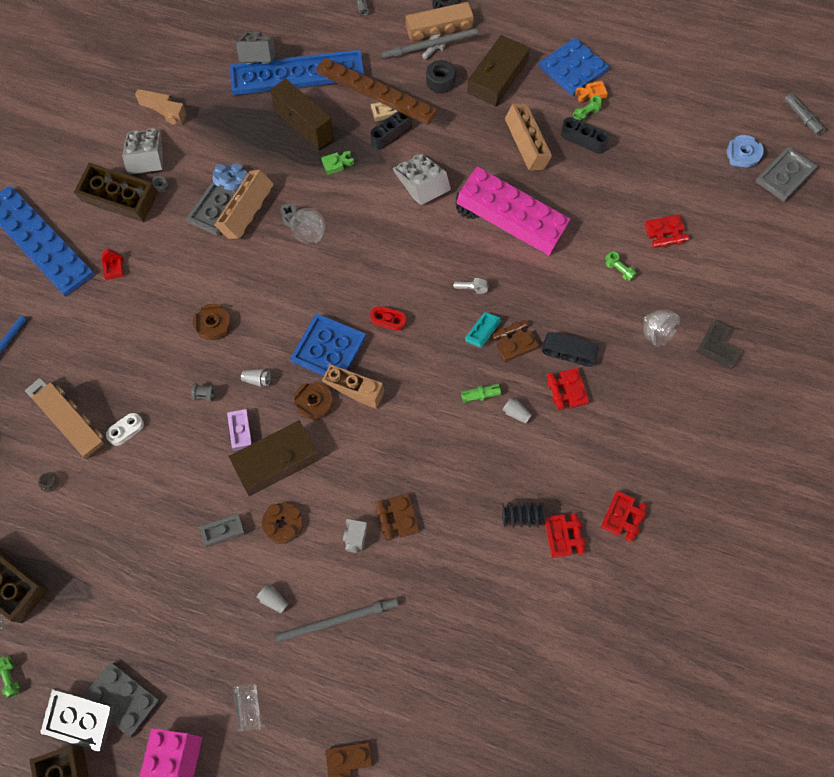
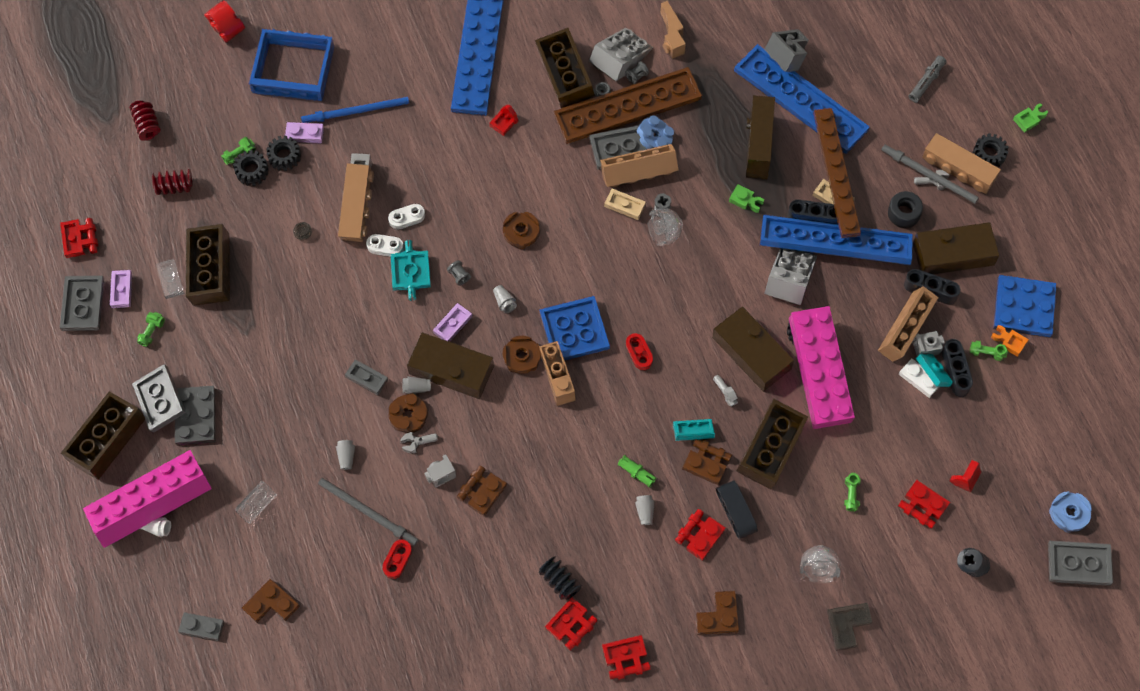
camera: 50 degrees right, 0 degrees up
none -> red plate [382,539,412,579]
none -> white plate [388,204,425,229]
none -> teal plate [390,240,431,301]
none -> light grey bar [400,432,438,454]
none -> light grey cone [402,376,431,394]
none -> reddish brown plate [554,67,702,144]
none -> tan plate [604,189,646,220]
none -> dark grey bush [625,61,649,85]
none -> reddish brown plate [696,591,739,635]
none -> dark brown brick [712,306,794,392]
none -> dark brown brick [736,399,808,489]
none -> blue plate [760,215,913,265]
none -> white plate [899,359,939,398]
none -> black beam [904,269,961,305]
none -> light grey brick [912,331,944,357]
none -> teal plate [916,354,953,387]
none -> red tile [949,460,981,492]
none -> black piece [957,548,990,577]

